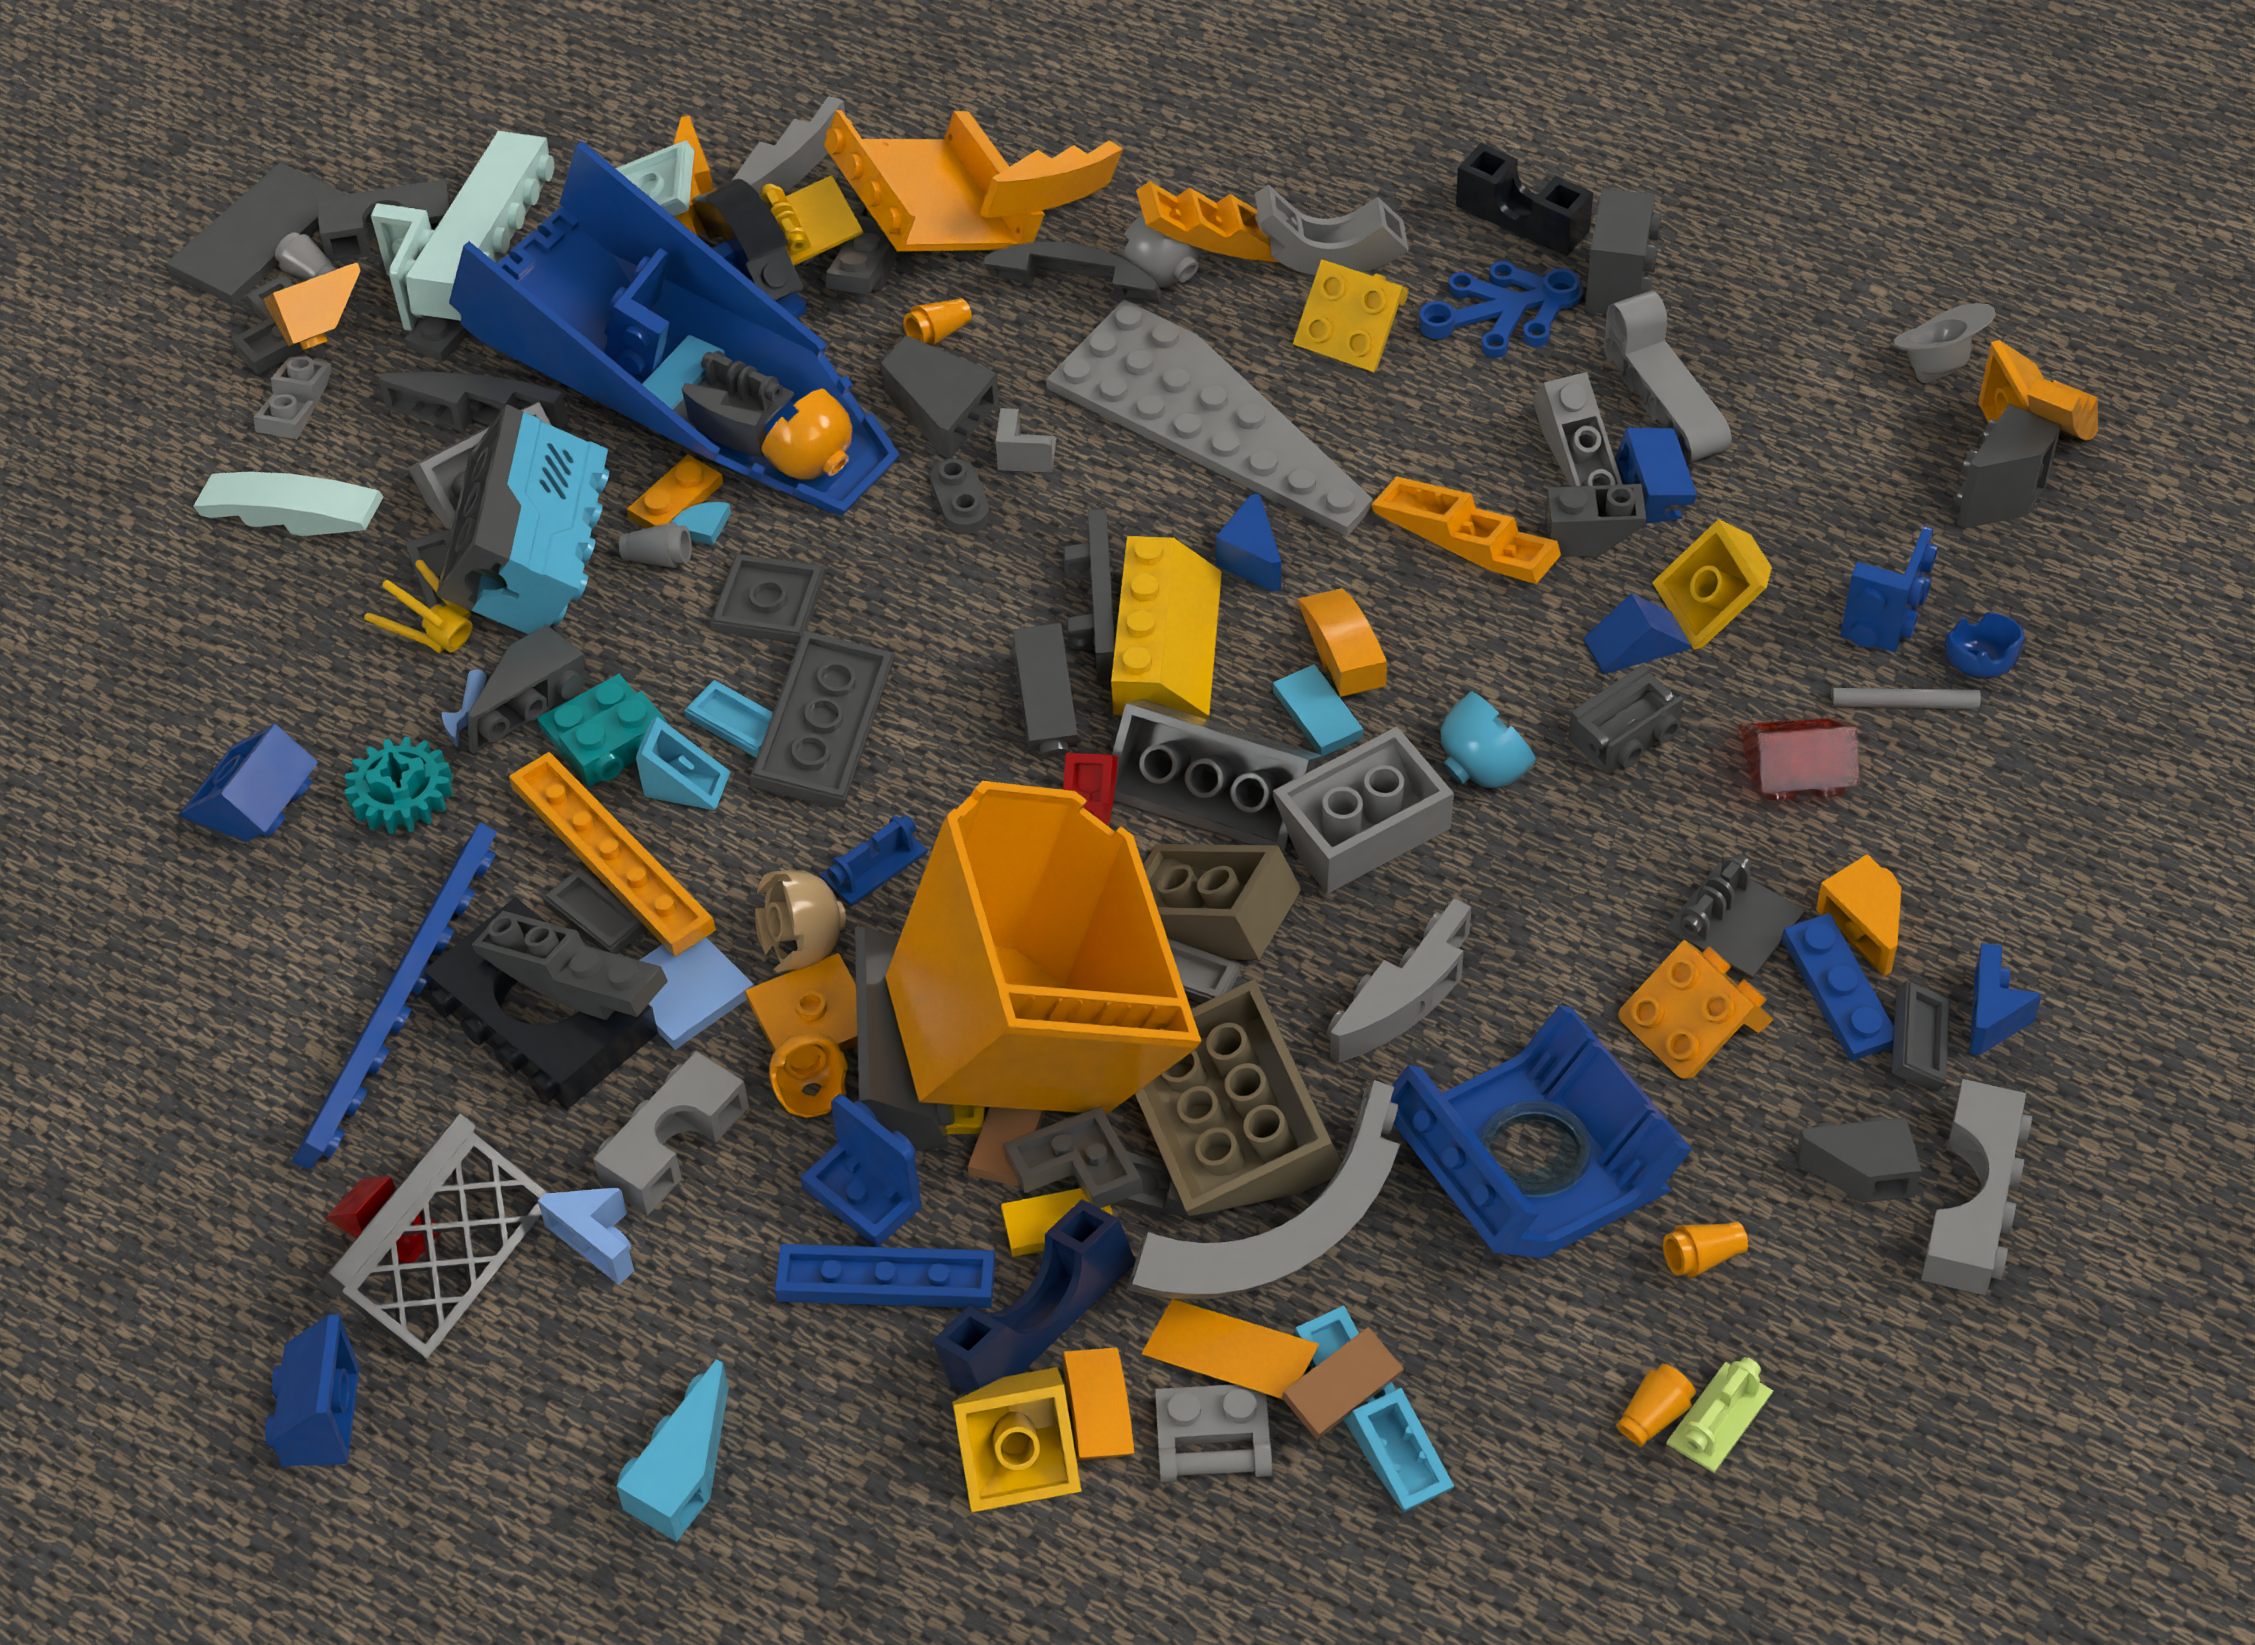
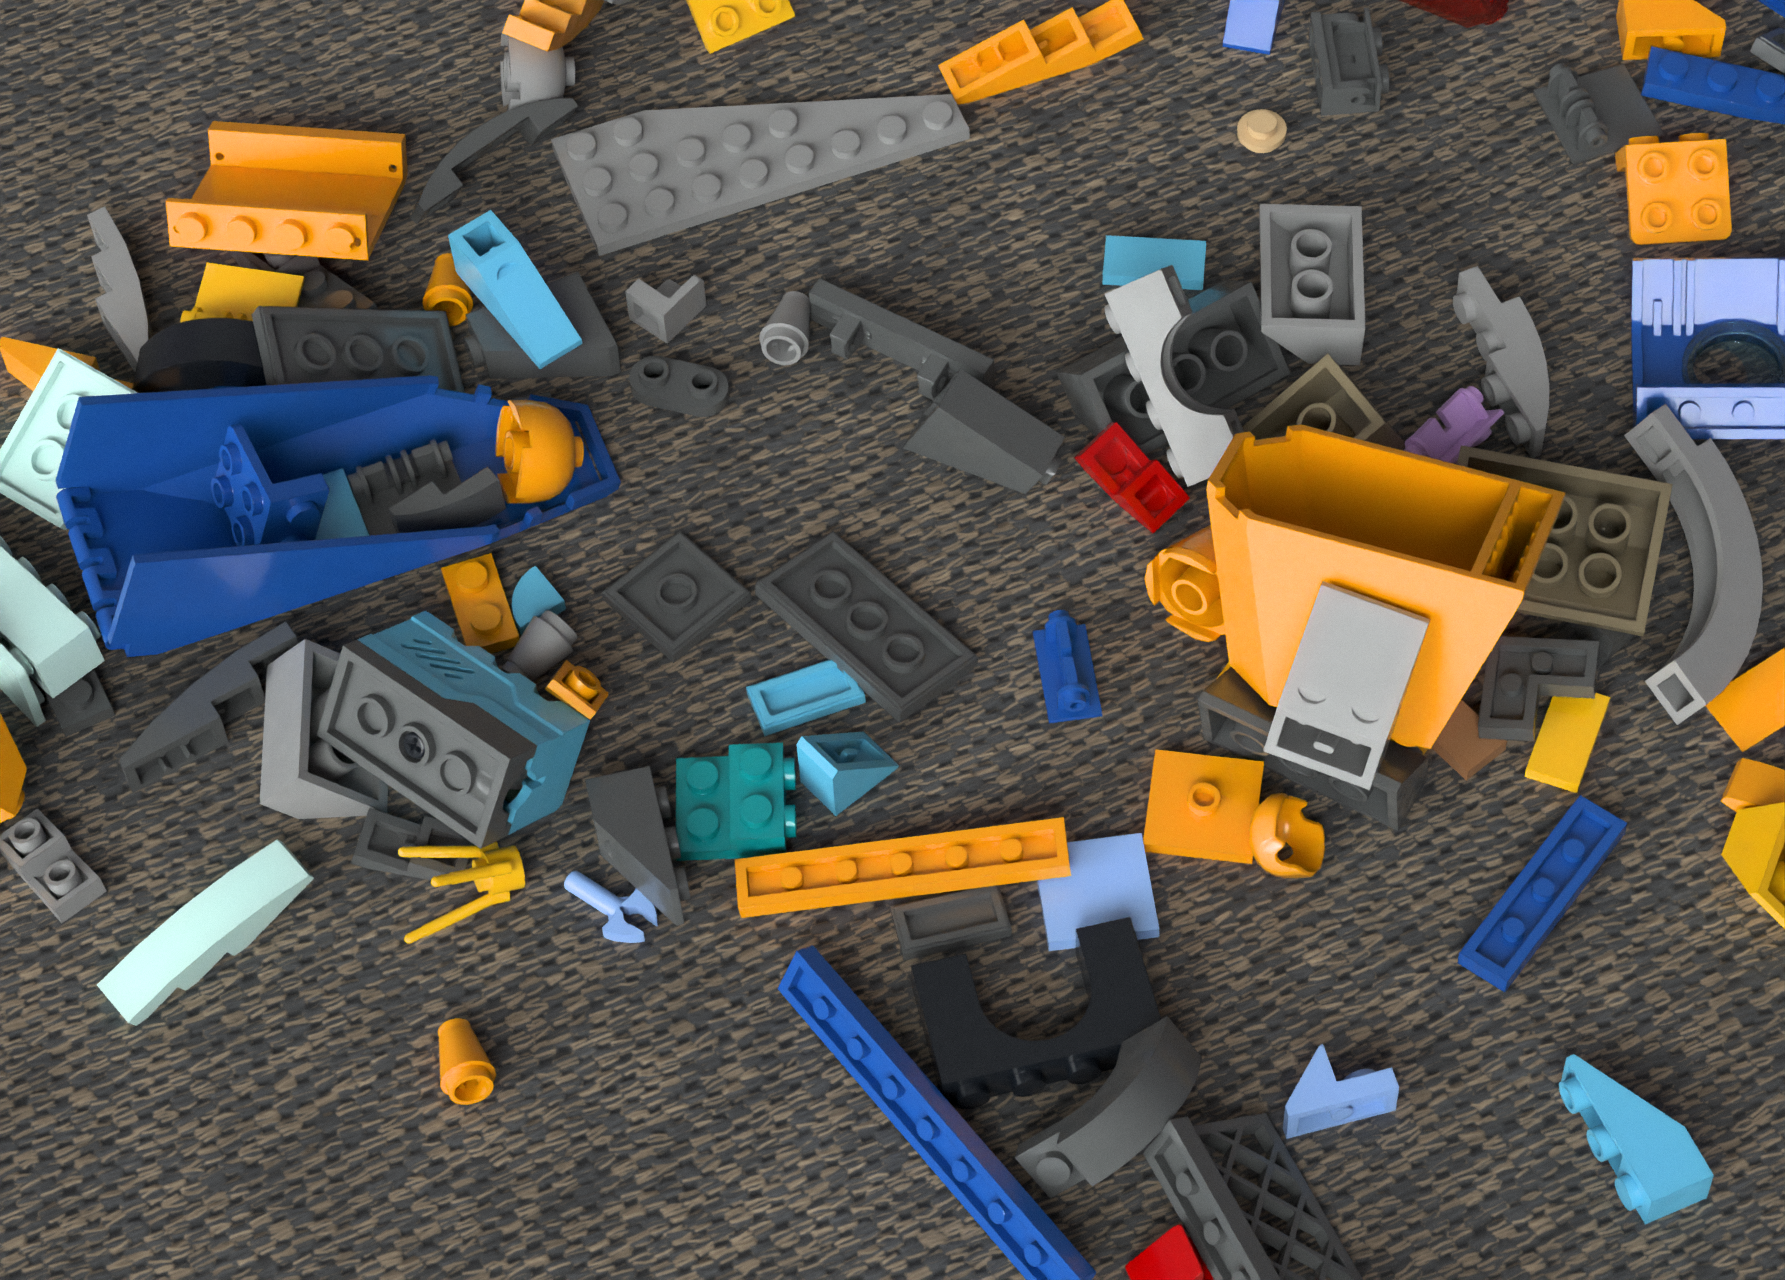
camera: 55 degrees left, 5 degrees up
blue slope [178,724,318,842] -> none
teal gear [344,737,453,834] -> none
dark grey slope [472,911,668,1020] -> none
light grey arch [593,1051,749,1216] -> none
tan cylinder [755,870,846,972] -> none
blue bracket [800,1094,922,1247] -> none
dark blue arch [932,1199,1135,1394] -> none
light orange slope [979,140,1123,218] -> none
yellow slope [1111,536,1222,719] -> none
blue slope [1215,493,1281,591] -> none
light orange slope [1298,588,1387,697] -> none
medium azure cylinder [1440,691,1536,788] -> none
none -> dark grey tile [252,306,465,393]
none -> light orange cone [438,1018,496,1105]
none -> medium azure slope [448,210,583,369]
none -> light orange slope [545,660,609,720]
none -> light grey cone [759,291,811,365]
none -> dark grey arch [1015,1016,1202,1199]
none -> arch [1104,265,1244,487]
none -> tan plate [1237,109,1287,153]
none -> slope [1263,581,1431,790]
none -> lavender hinge [1403,386,1504,464]

